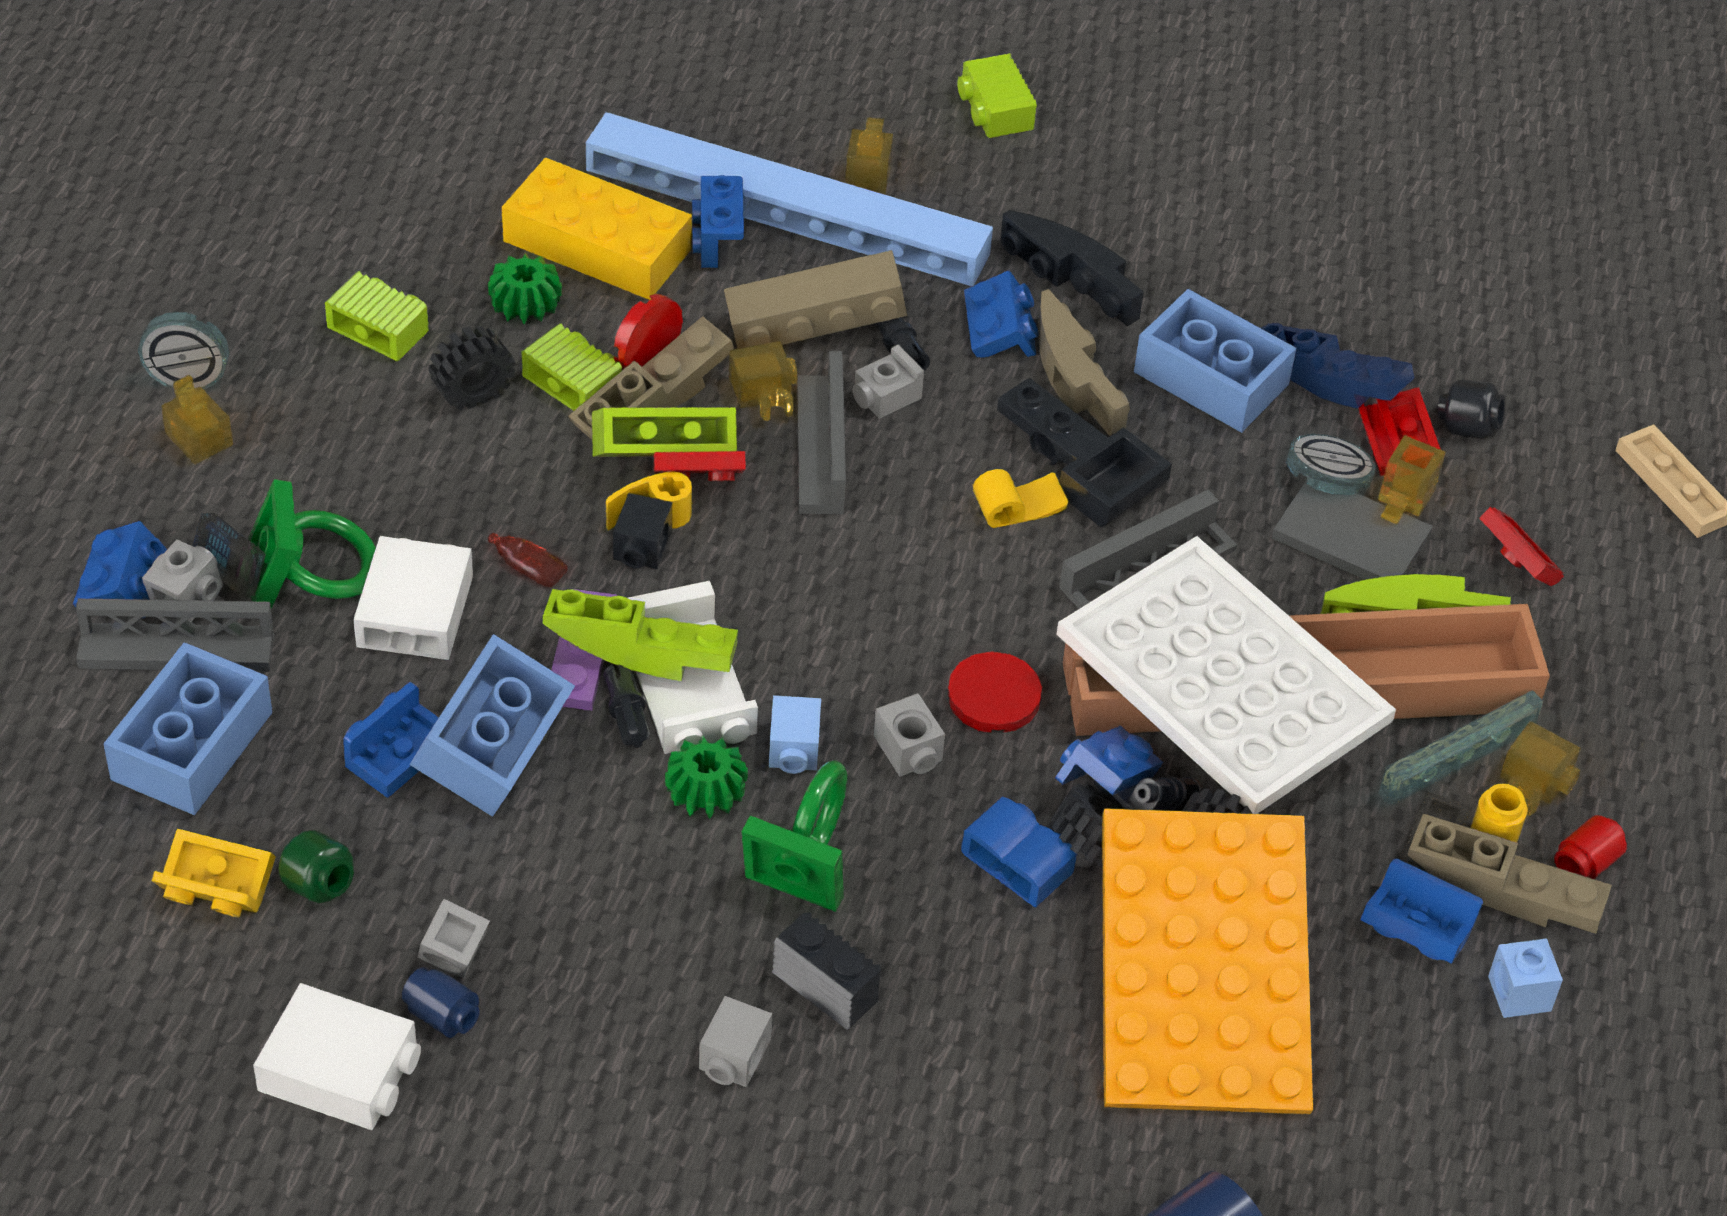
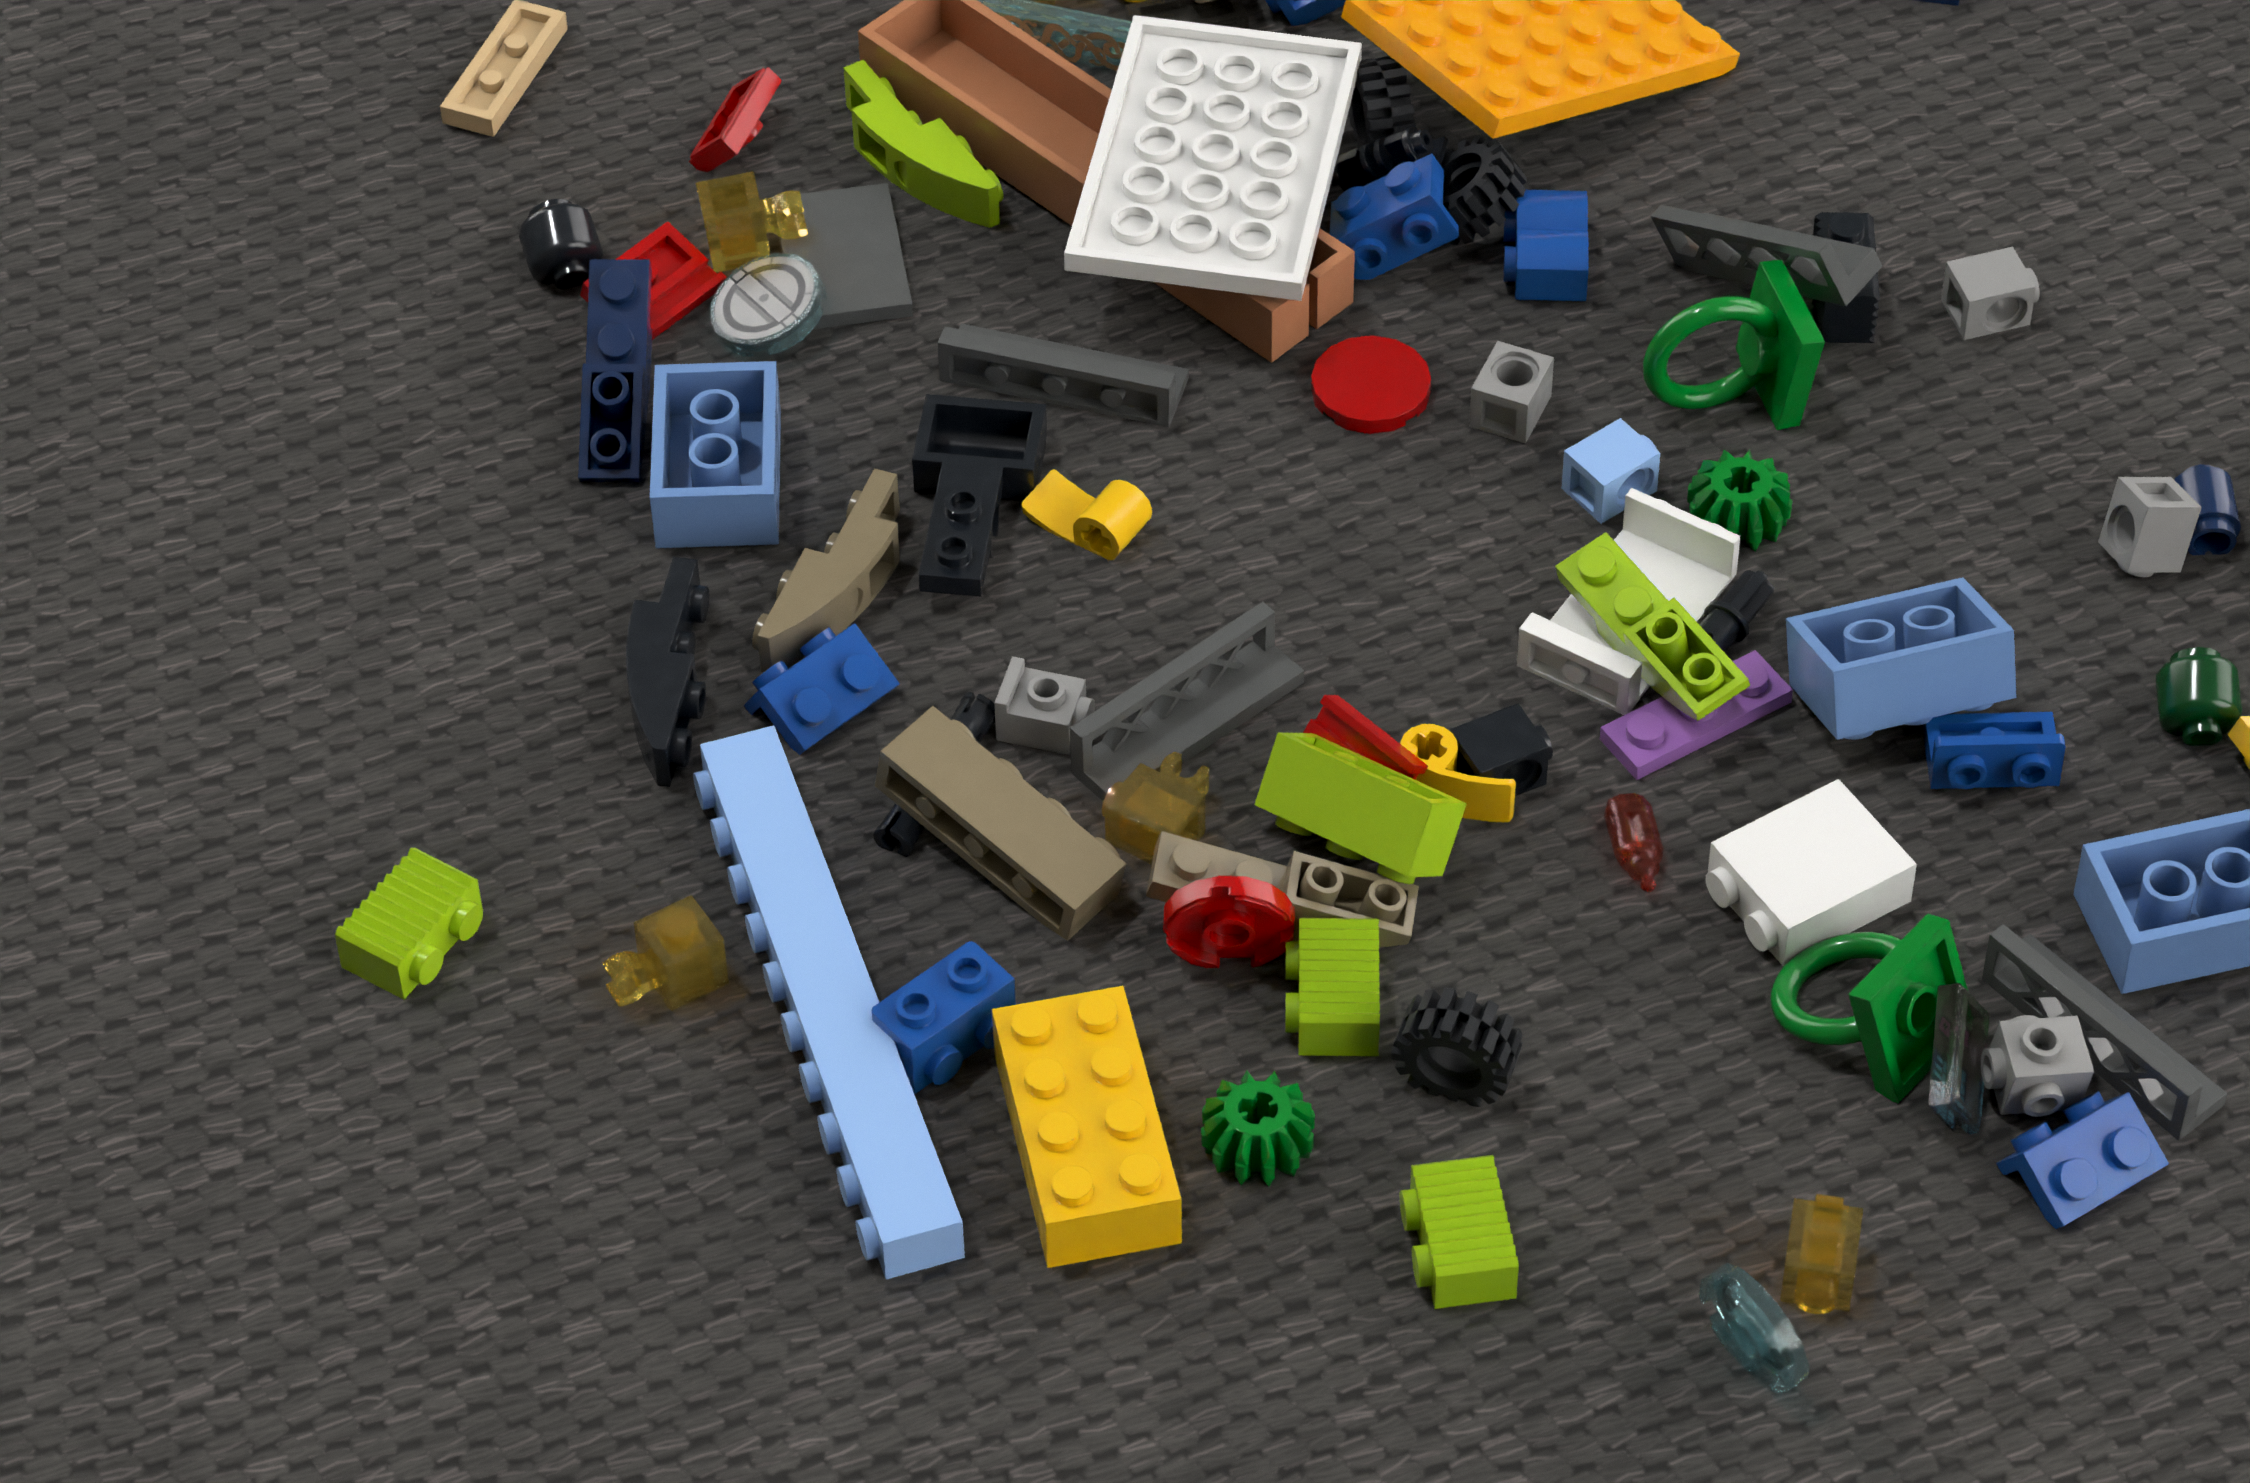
camera: 125 degrees left, 0 degrees up
none -> dark grey fence [1650,205,1882,306]

